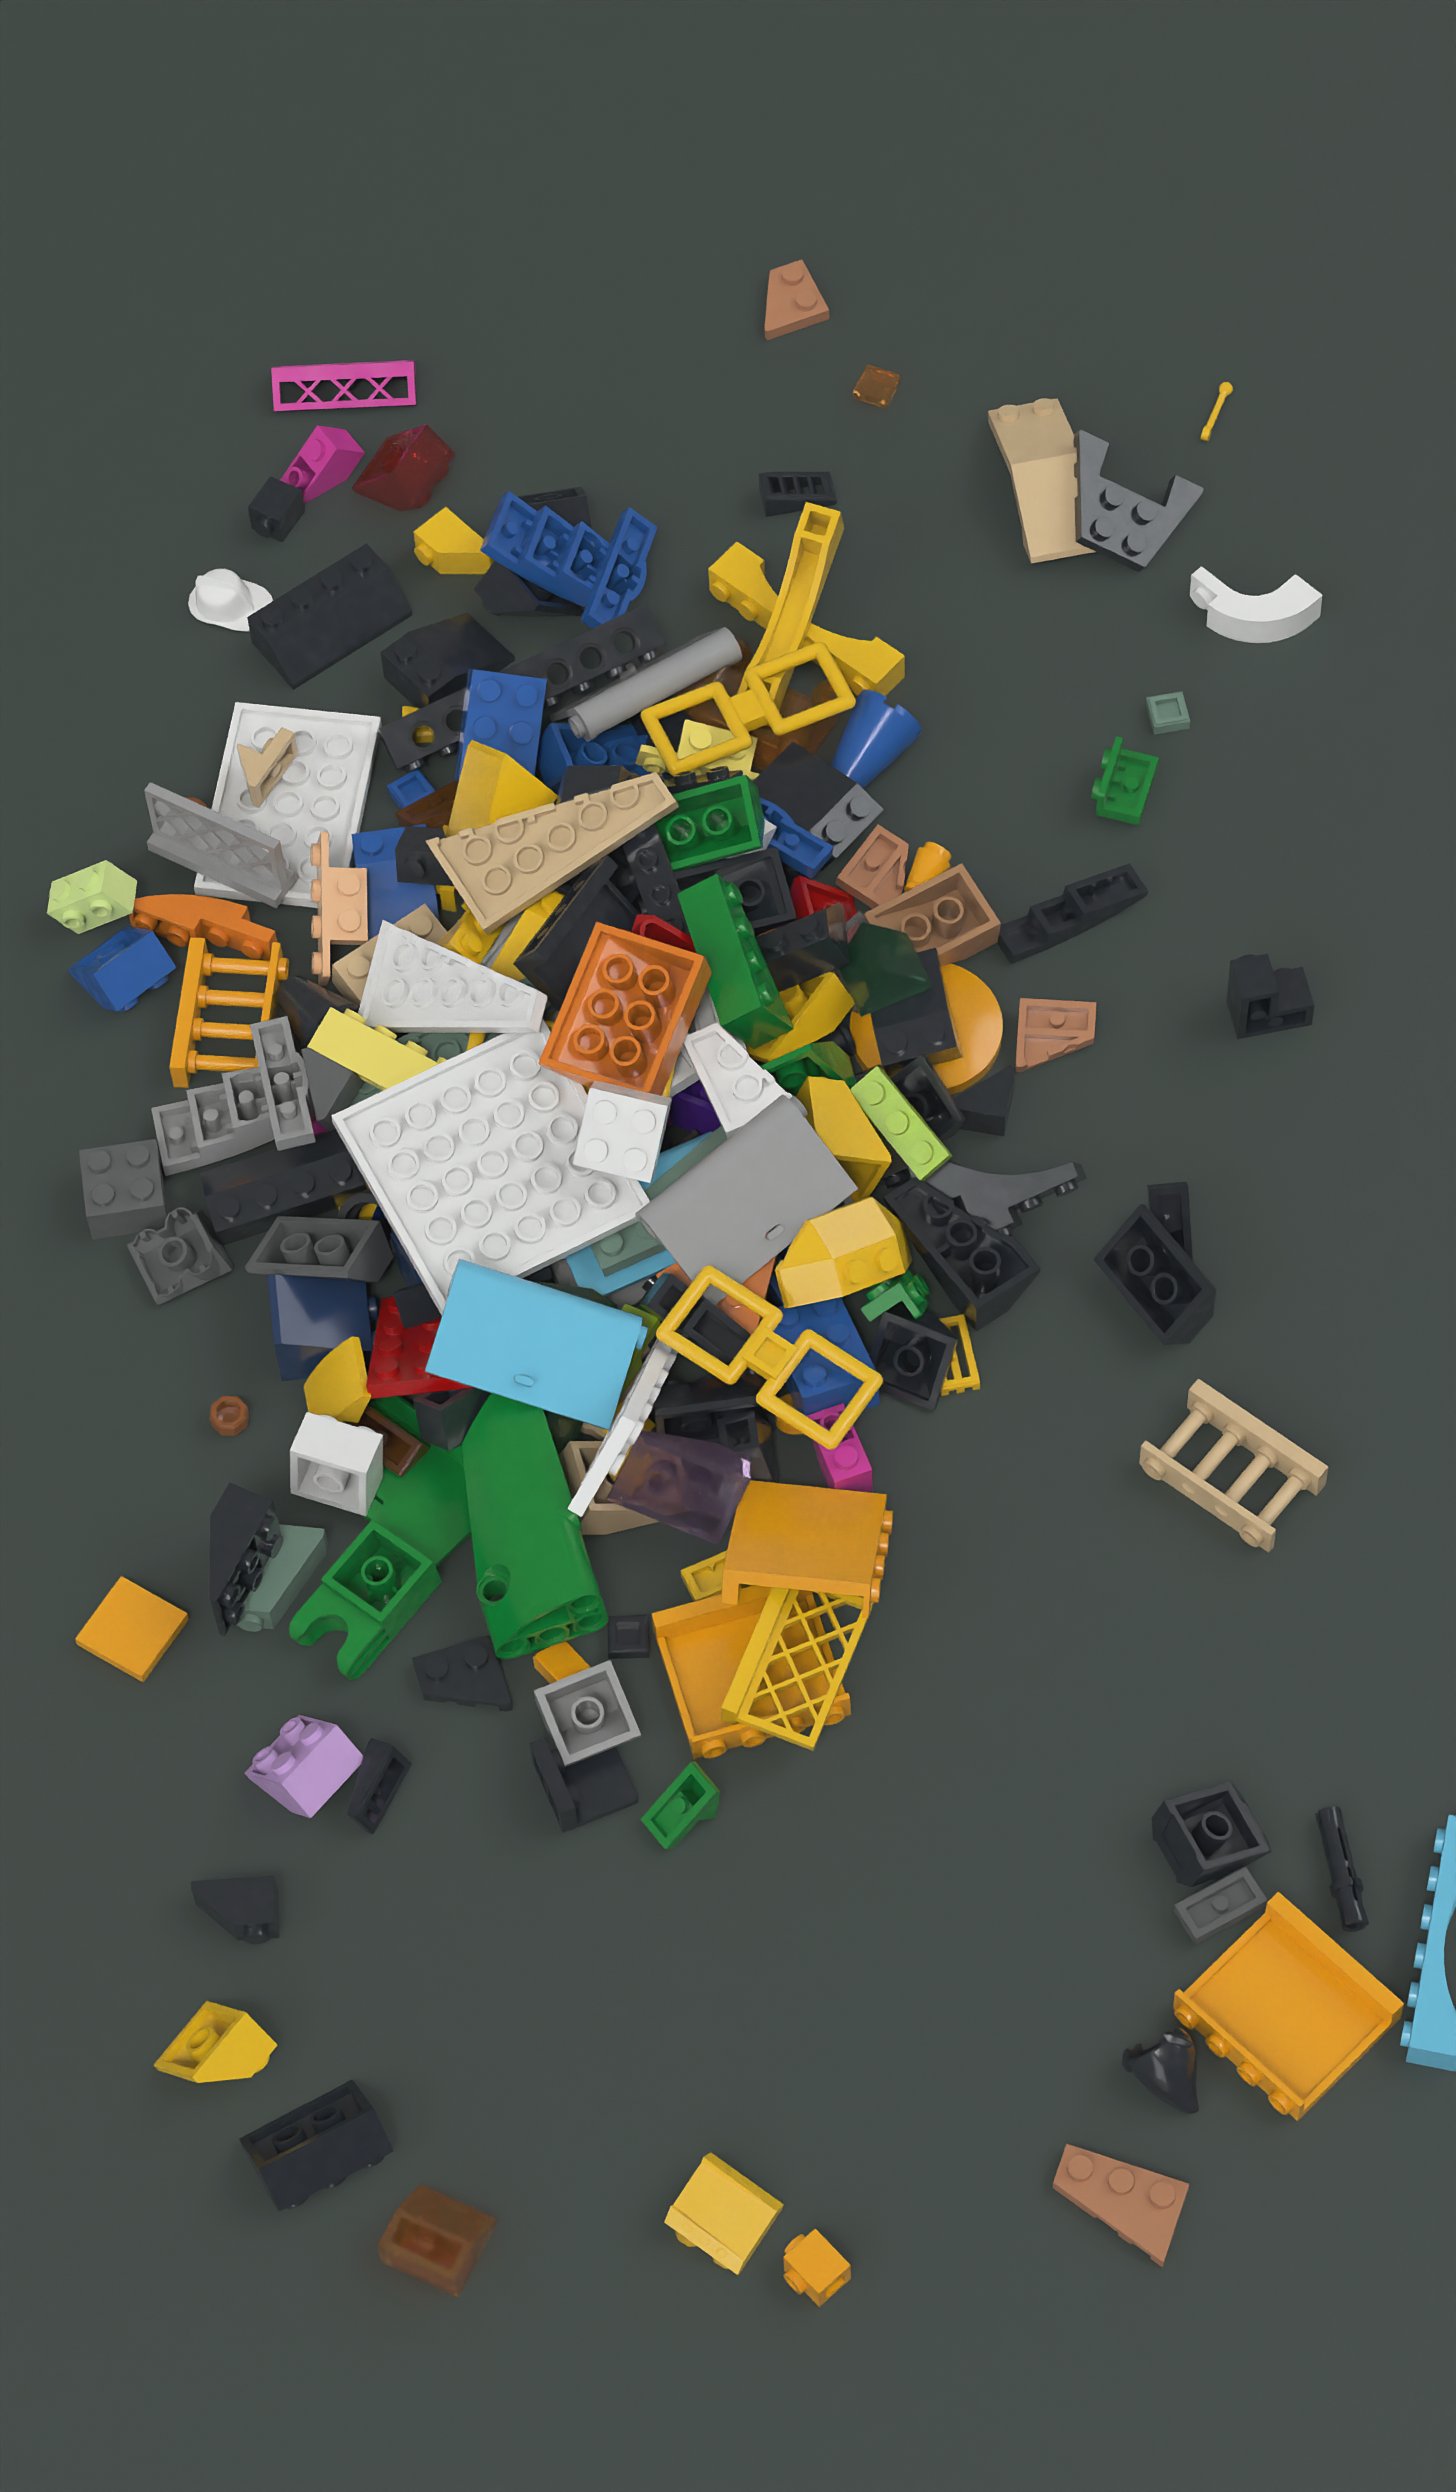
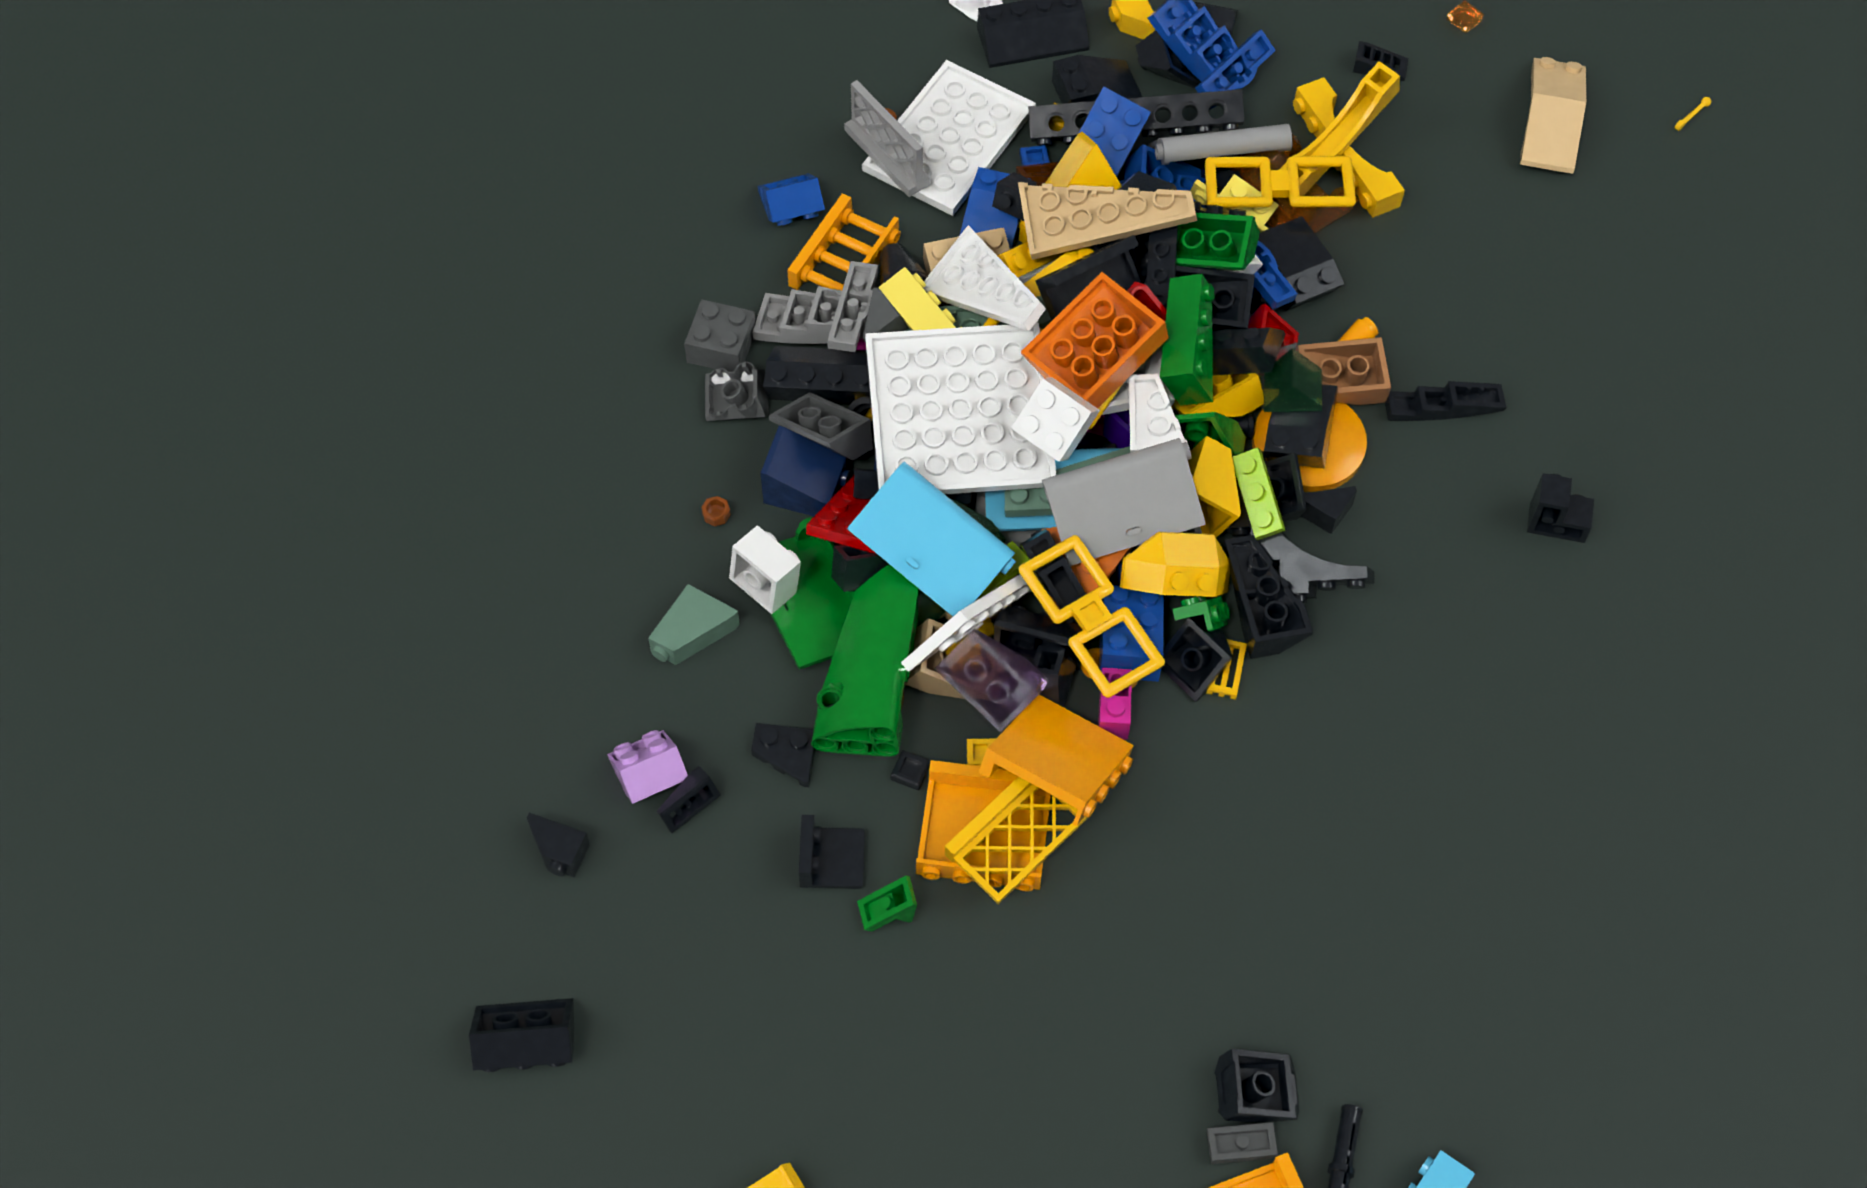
camera: 20 degrees right, 0 degrees up
yellowish green brick [47,860,137,934] -> none
light orange tile [75,1576,189,1682] -> none
orange slope [129,894,277,961] -> none
yellow slope [154,2001,277,2083] -> none
black slope [210,1482,283,1636] -> none
tan slope [237,727,298,808] -> none
green brick [289,1519,442,1680] -> none
yellow slope [303,1336,372,1423] -> none
light nougat bracket [310,832,368,986] -> none
reddish brown slope [346,1403,430,1477] -> none
clear orange slope [377,2184,497,2297] -> none
light orange slope [533,1641,591,1684] -> none
light grey slope [534,1660,641,1767] -> none
blue cone [830,689,922,789] -> none
nougat wing [835,824,909,909] -> none
nougat wing [1015,998,1097,1073] -> none
wing [1073,430,1204,572] -> none
green bracket [1091,736,1159,825] -> none
black slope [1093,1204,1216,1345] -> none
tan fence [1139,1379,1328,1553] -> none
sand green tile [1146,691,1190,735] -> none
black slope [1147,1182,1193,1261] -> none
white arch [1190,566,1323,643] -> none

